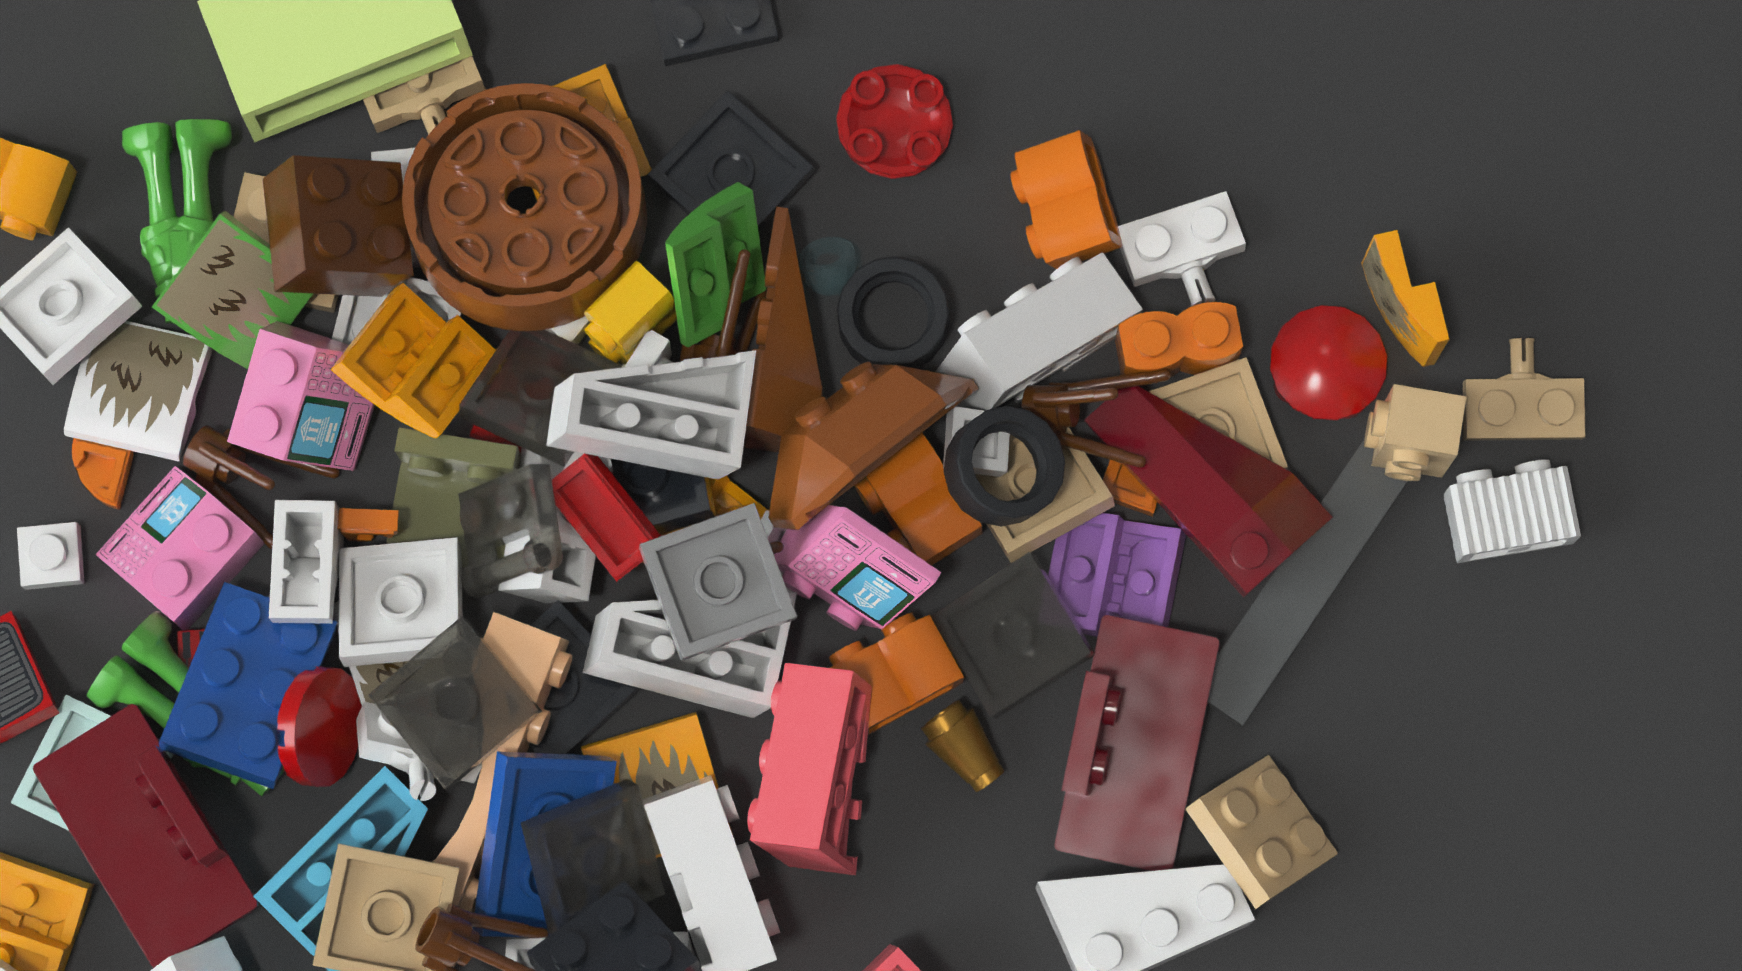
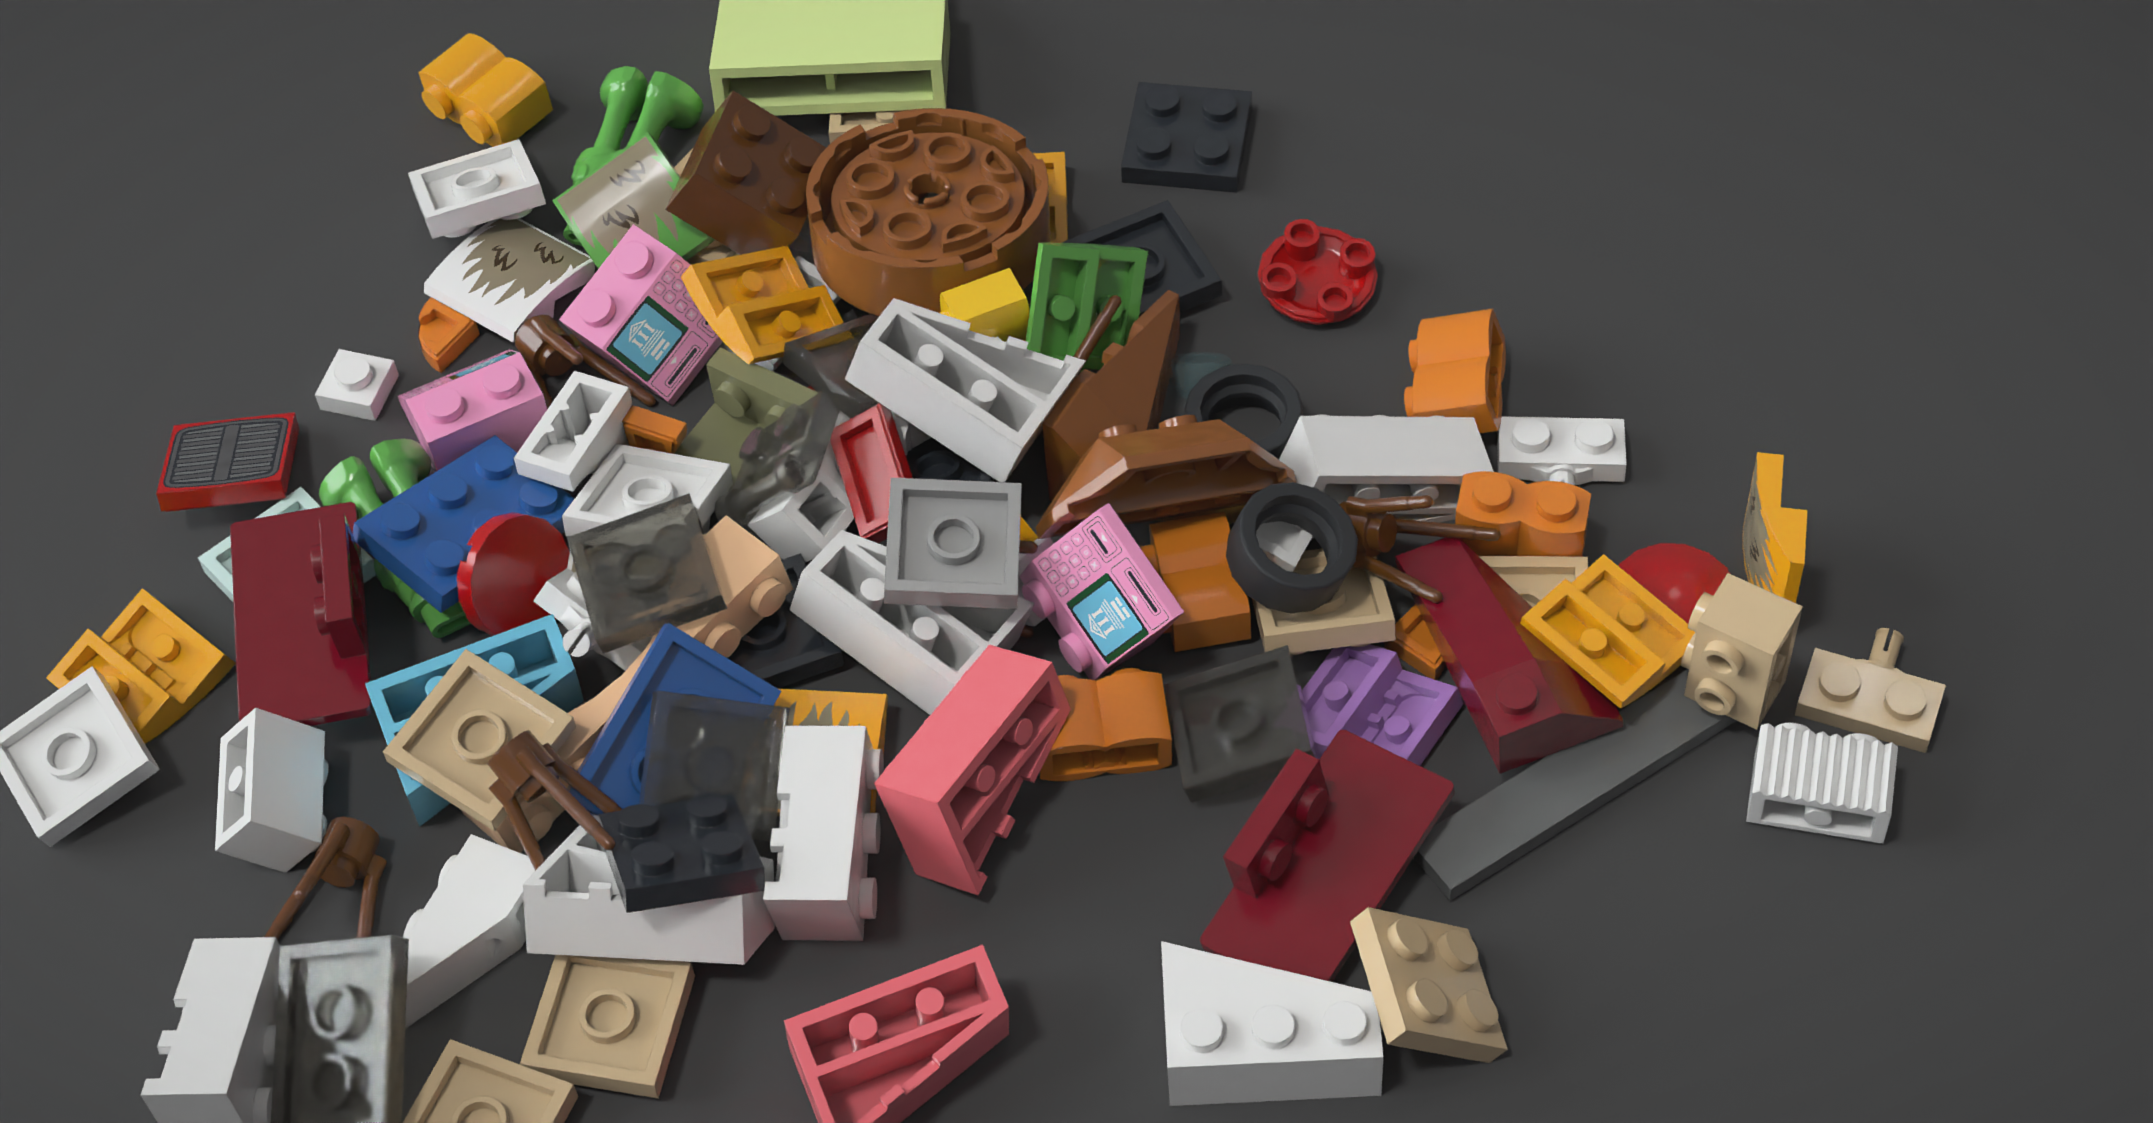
camera: 25 degrees right, 25 degrees down
pearl gold cone [921,700,1005,792] -> none
none -> light orange slope [1520,554,1695,709]

